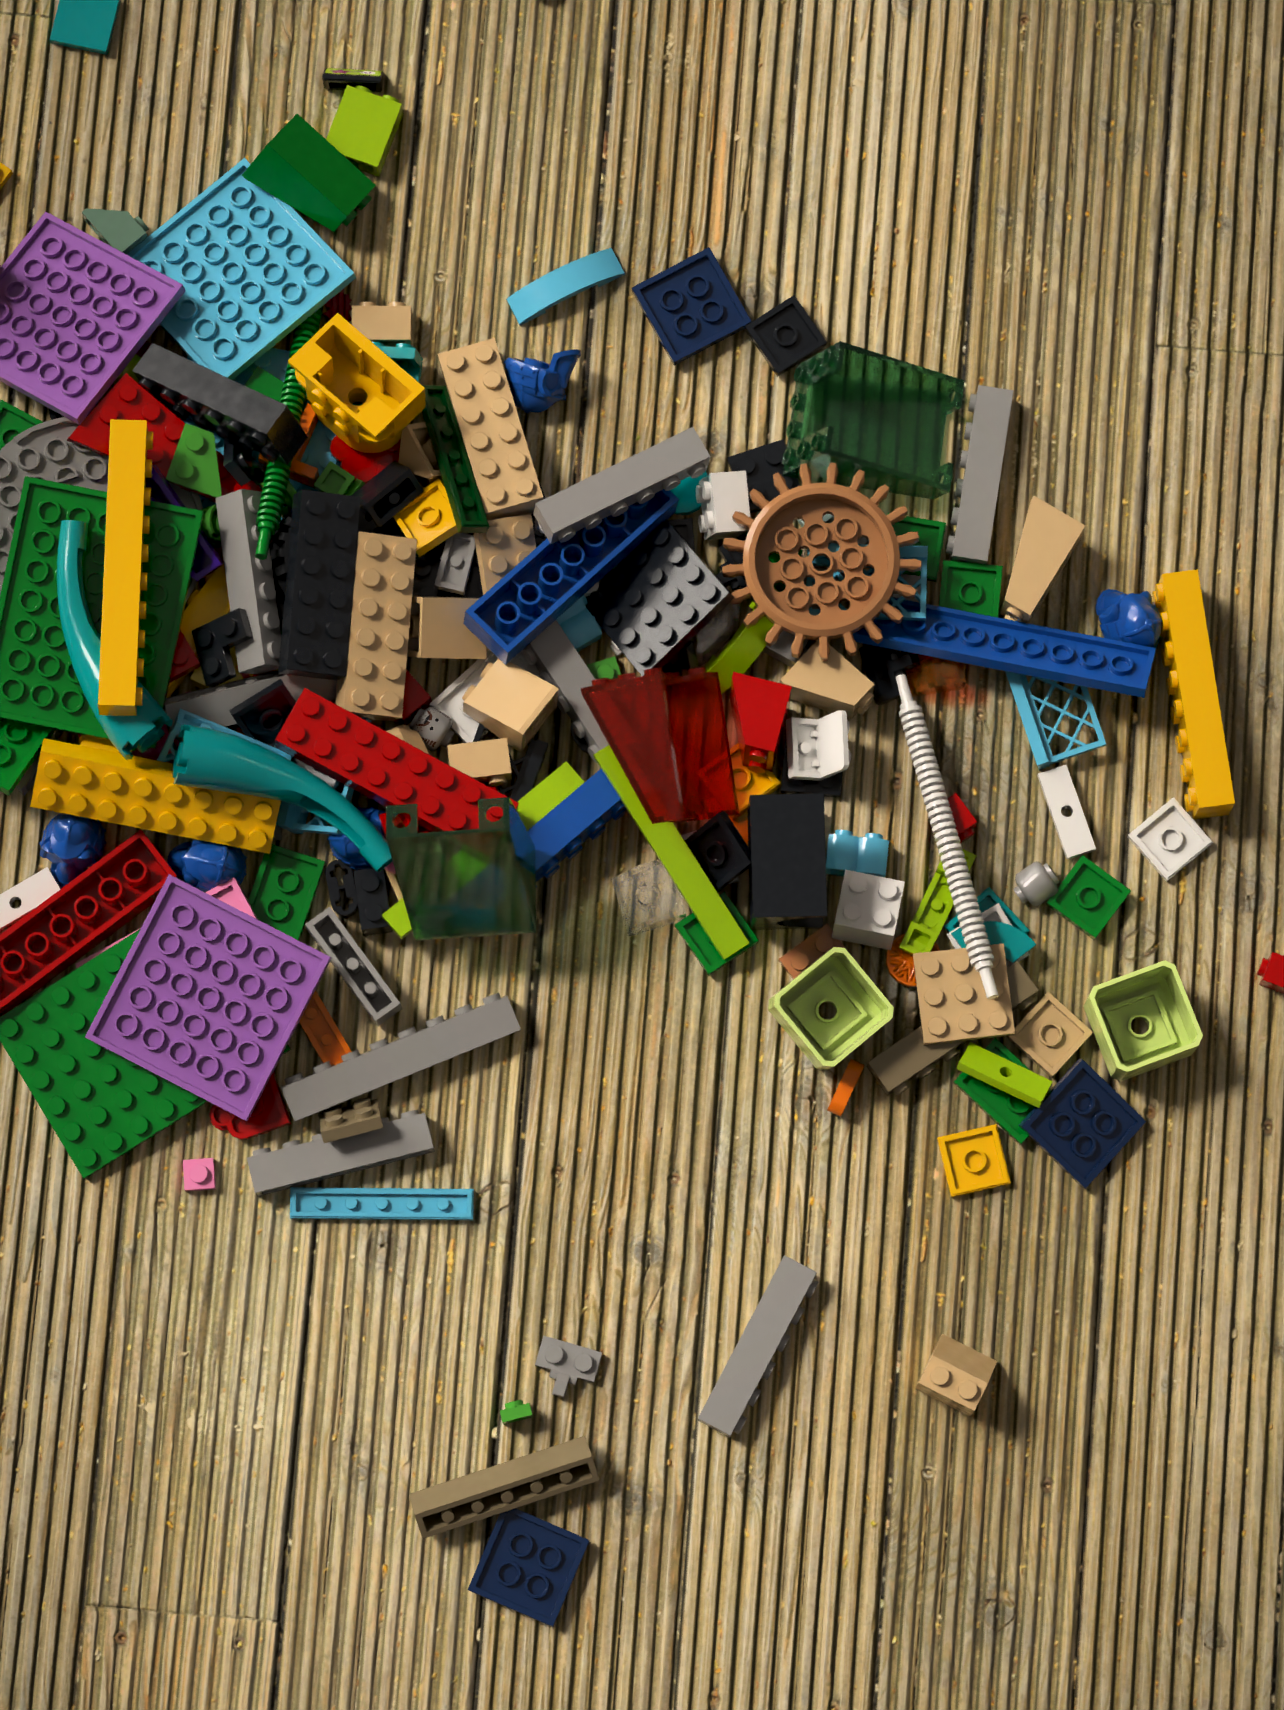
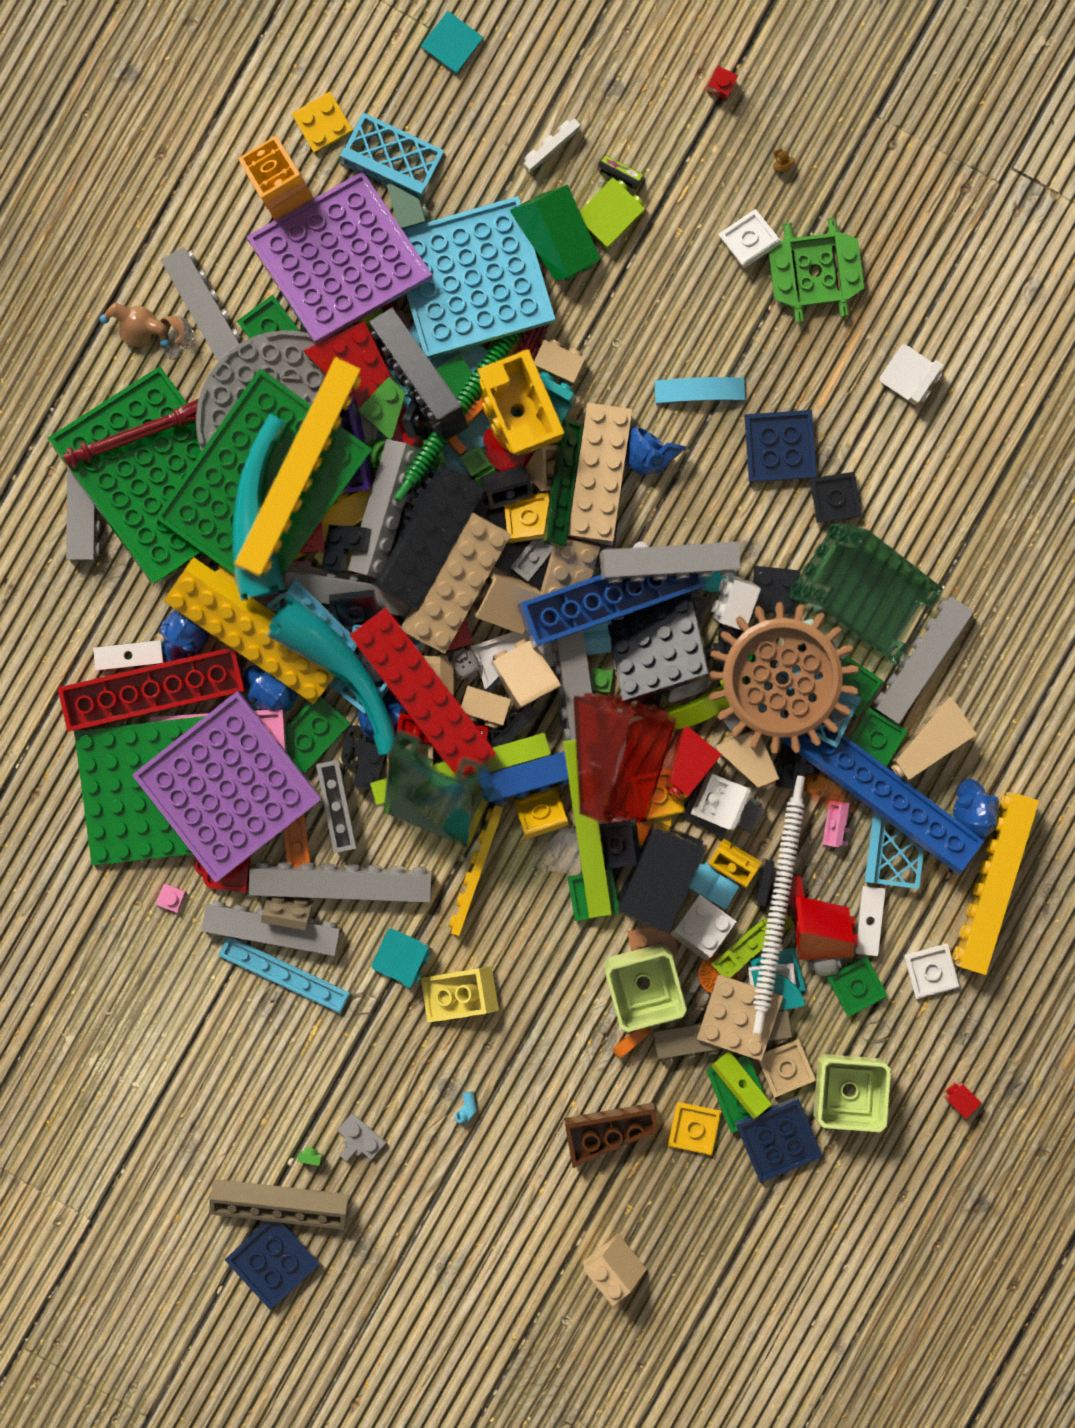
camera: 25 degrees right, 10 degrees up
light grey brick [697,1255,819,1438] -> none
none -> medium azure fence [340,113,444,201]
none -> teal bracket [372,928,431,988]
none -> light yellow slope [421,966,499,1022]
none -> yellow plate [448,805,504,936]
none -> medium azure arm [455,1091,477,1124]
none -> yellow tile [514,787,569,839]
none -> white plate [524,118,581,174]
none -> reddish brown wedge [564,1103,658,1168]
none -> yellow brick [708,839,762,888]
none -> white tile [719,209,781,268]
none -> dark grey brick [737,798,765,834]
none -> black tile [754,858,775,906]
none -> bright green piece [768,217,864,323]
none -> red slope [794,896,858,960]
none -> bright pink plate [822,800,850,847]
none -> white bracket [879,344,943,405]

